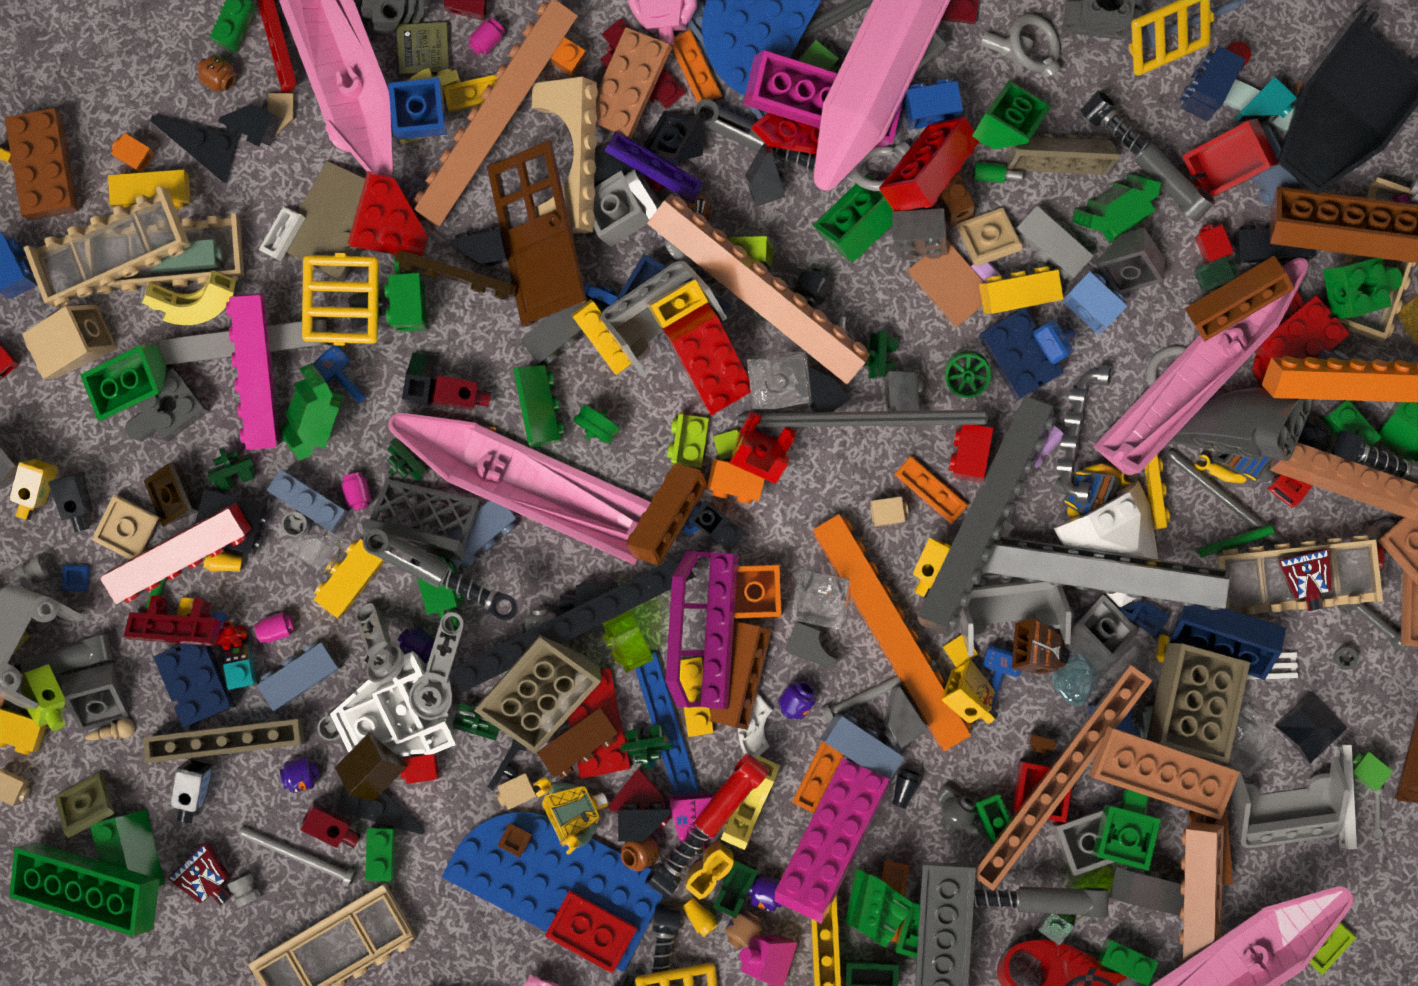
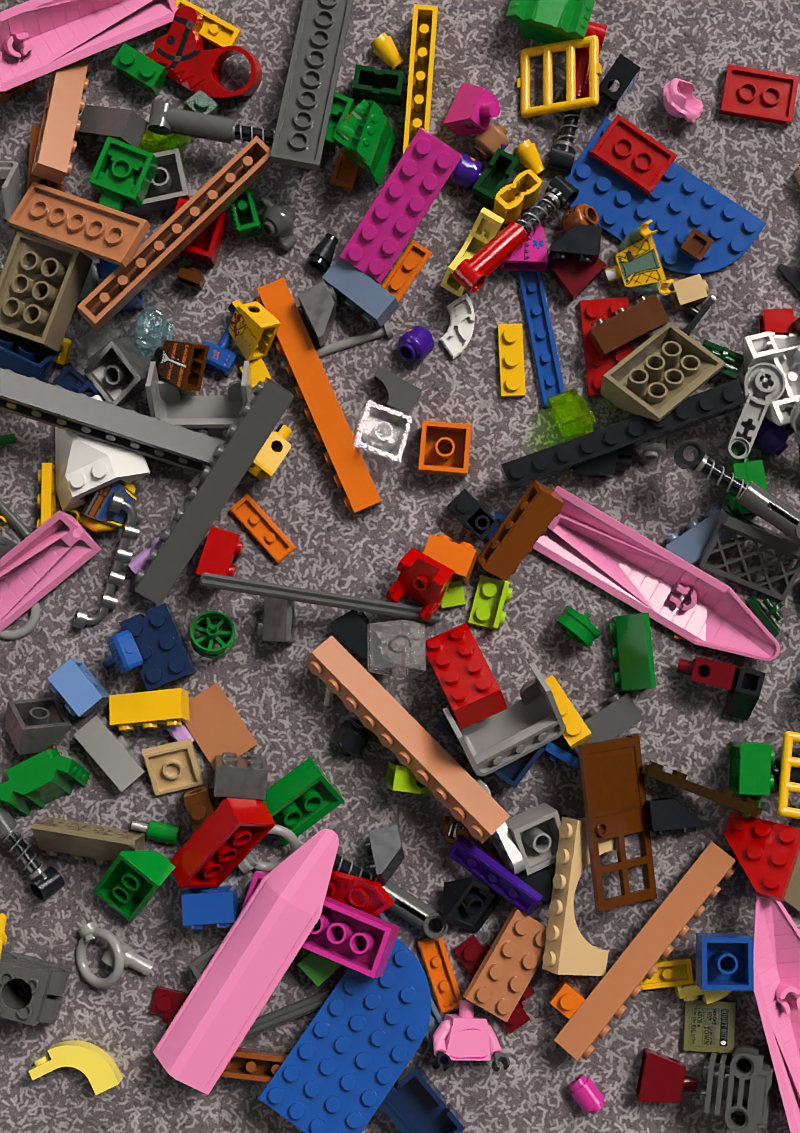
camera: 175 degrees left, 0 degrees up
dark pink brick [468,18,505,55] -> none
dark green hips [621,725,674,769] -> none
yellow slope [647,279,708,328] -> none
magenta plate [665,551,738,709] -> none
dark orange brick [710,621,772,730] -> none
dark green hips [863,331,898,379] -> none
tan brick [870,497,909,527] -> none

